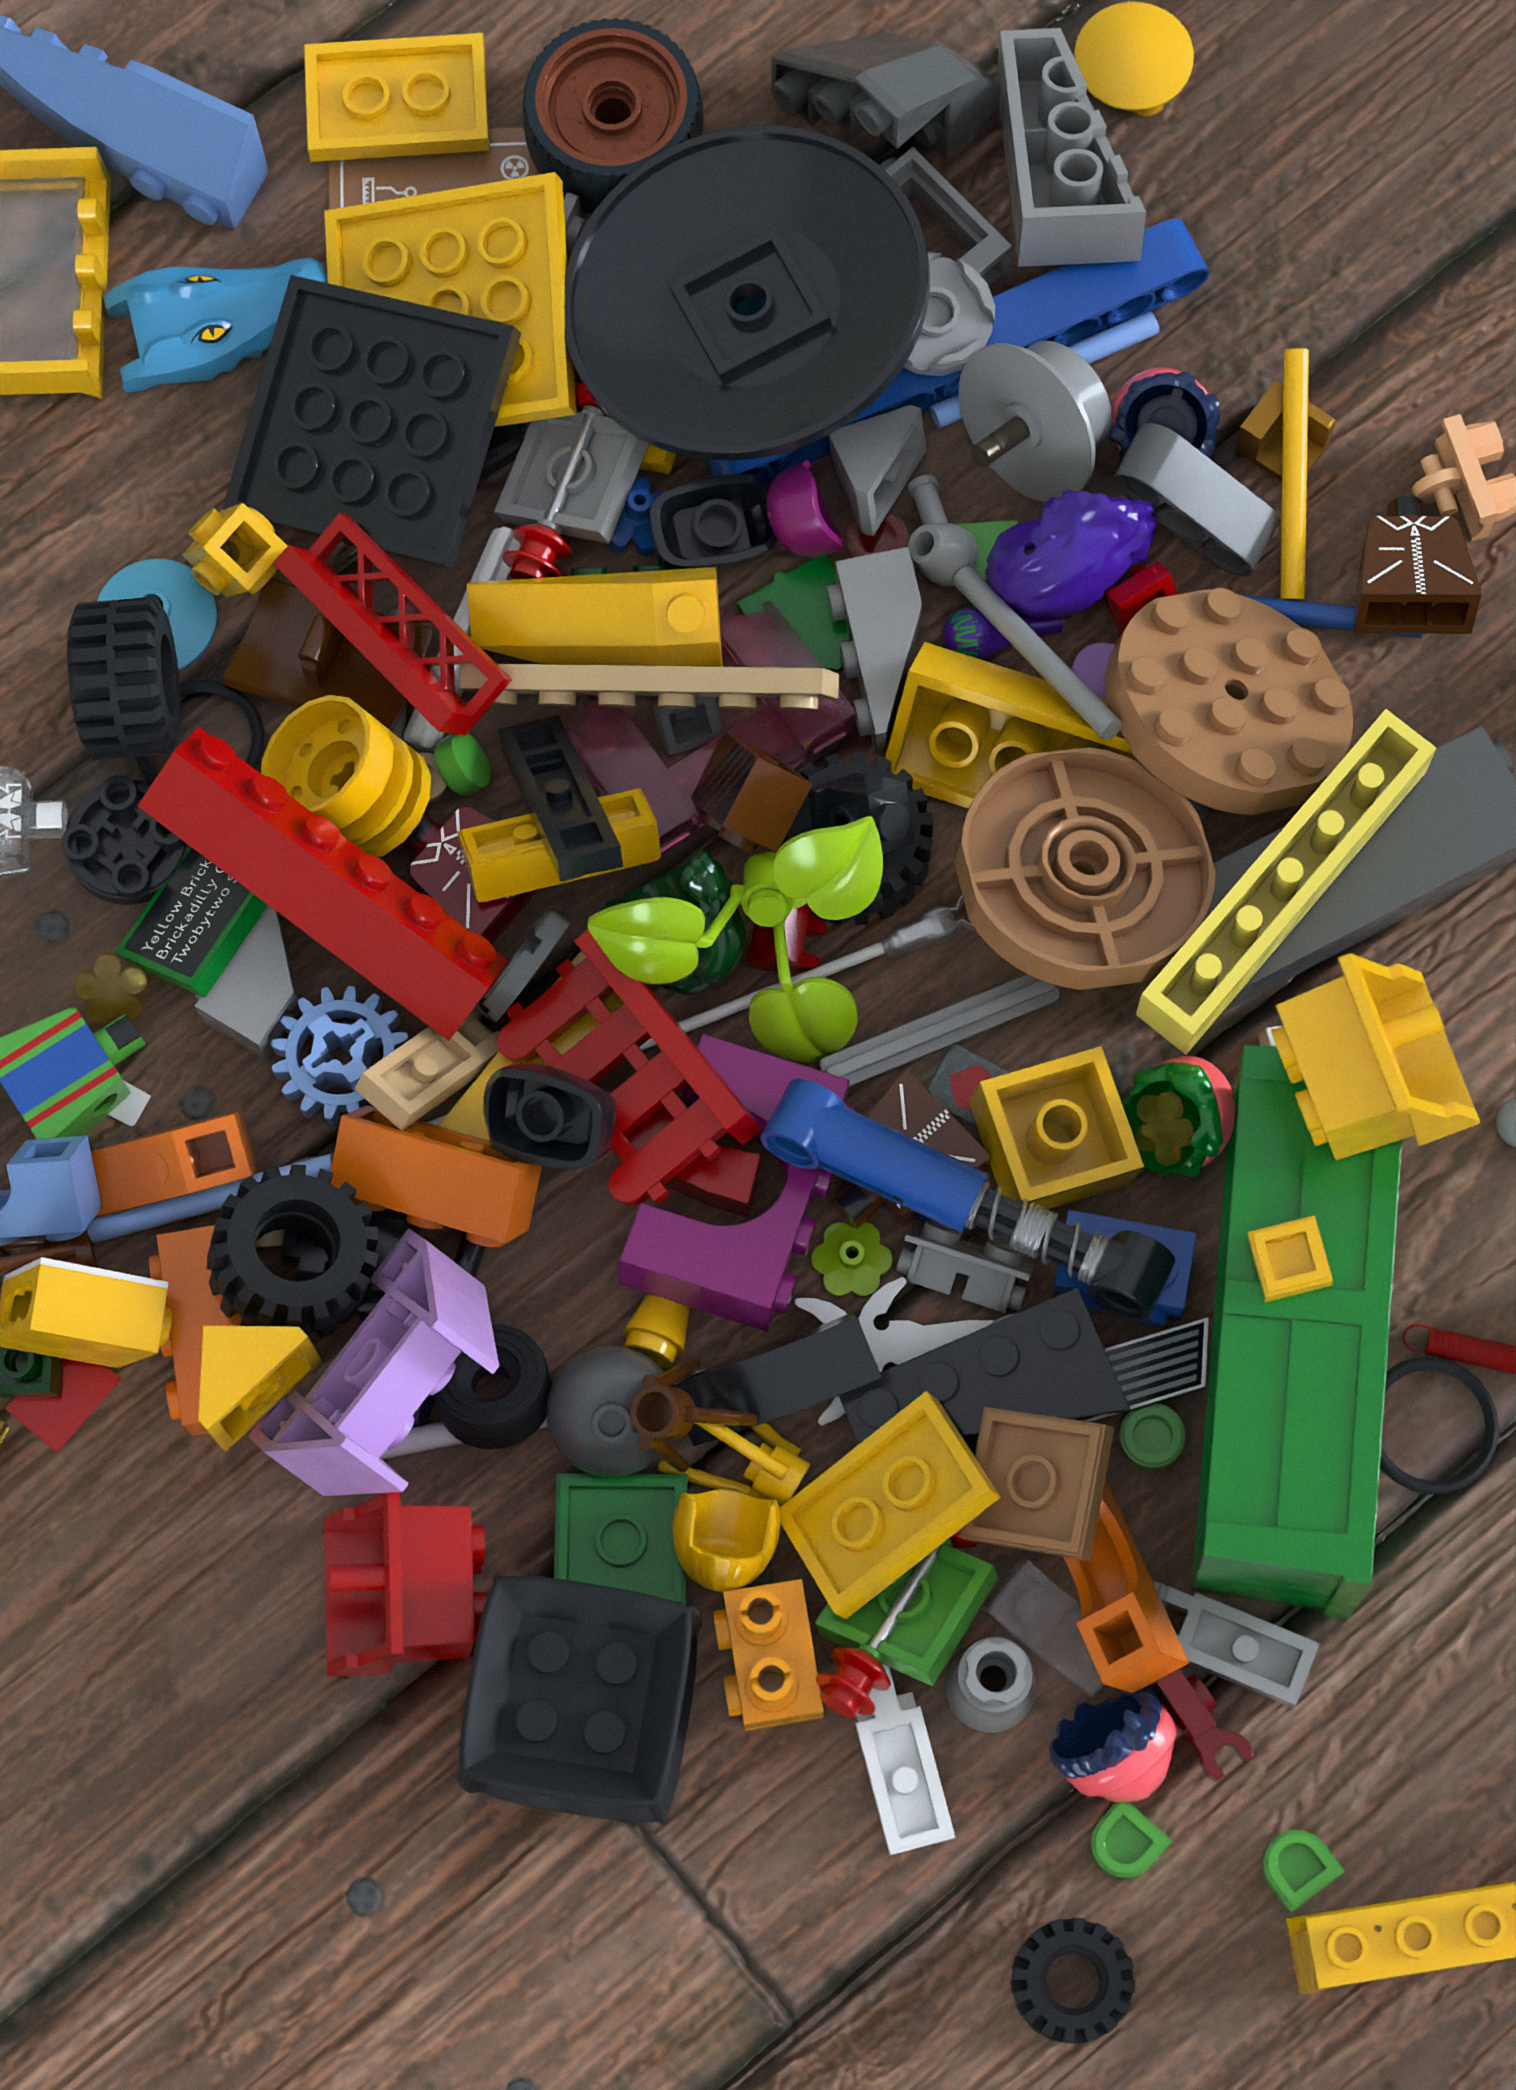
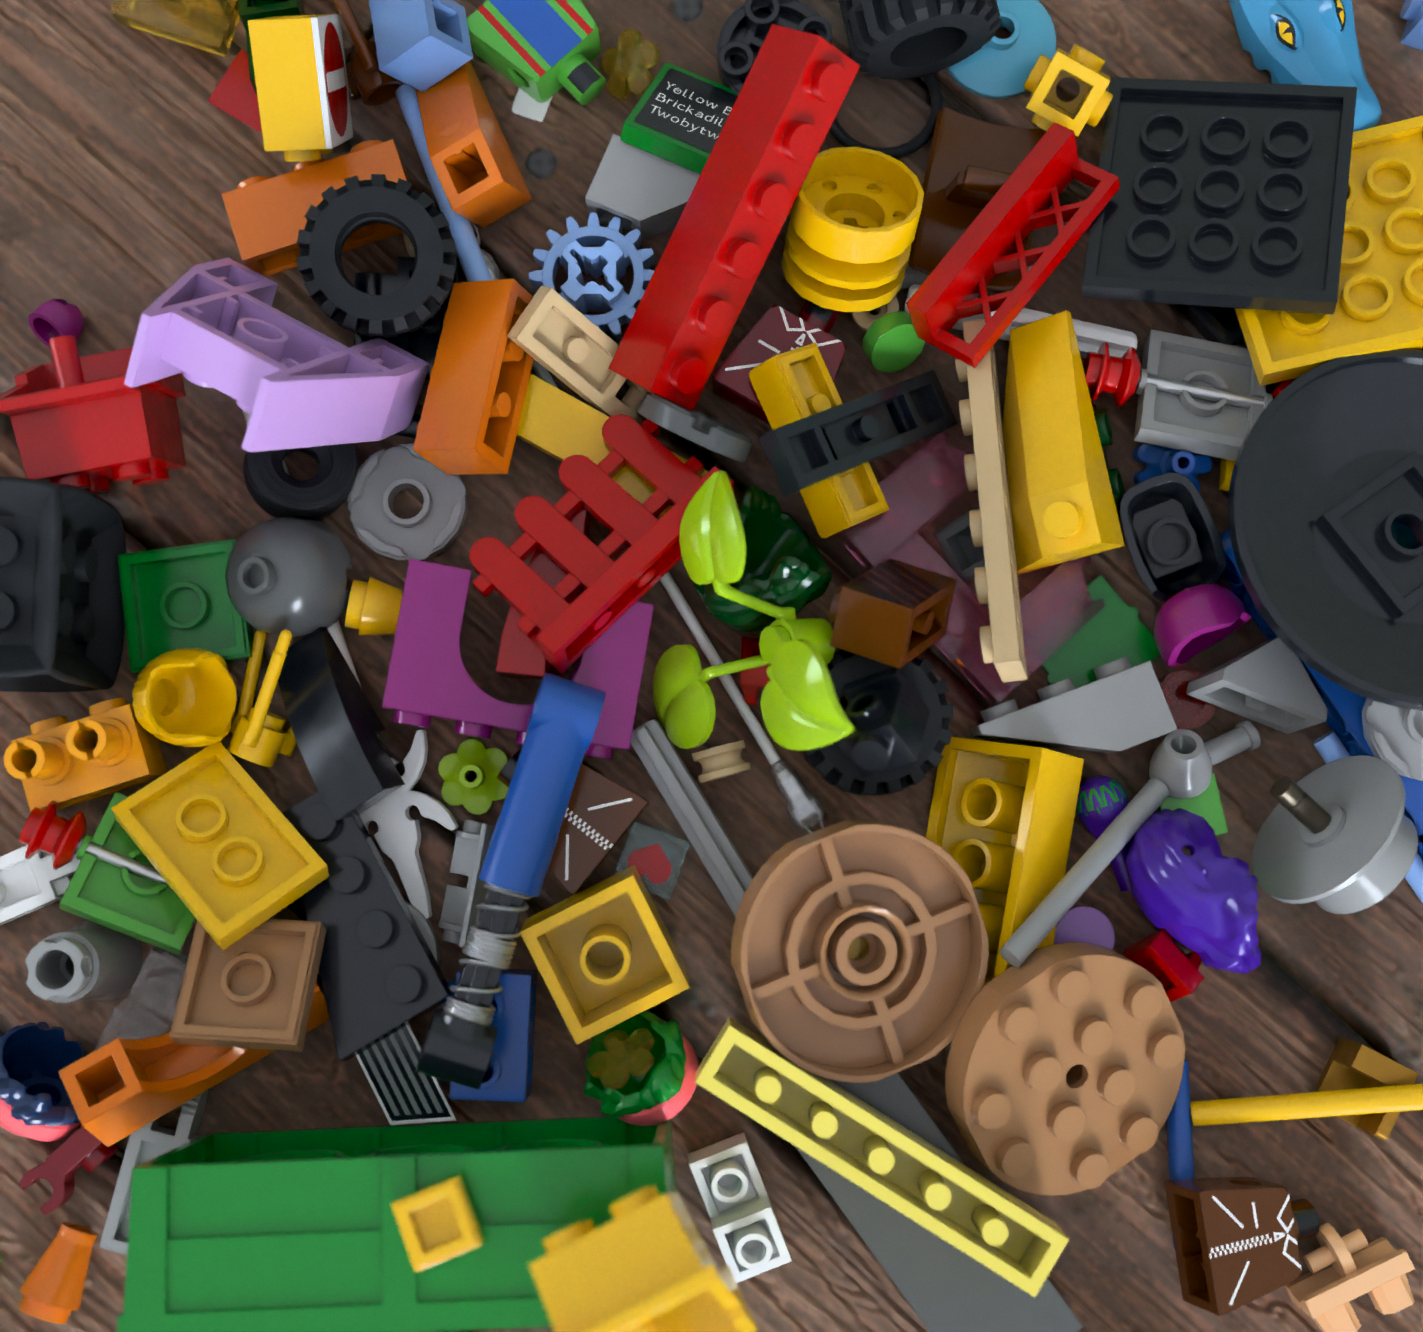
camera: 80 degrees right, 10 degrees up
yellow slope [198,1325,323,1452] -> none
black piece [483,1063,617,1169] -> none
reddish brown plant [630,1359,758,1472] -> none
dark blue hair [1109,367,1220,462] -> none
beam [1112,423,1280,576] -> none
bright green tile [1118,1403,1185,1471] -> none
none -> orange cone [18,1222,98,1324]
none -> magenta hinge [28,298,84,348]
none -> light grey tile [347,443,468,563]
none -> tan bush [692,740,751,783]

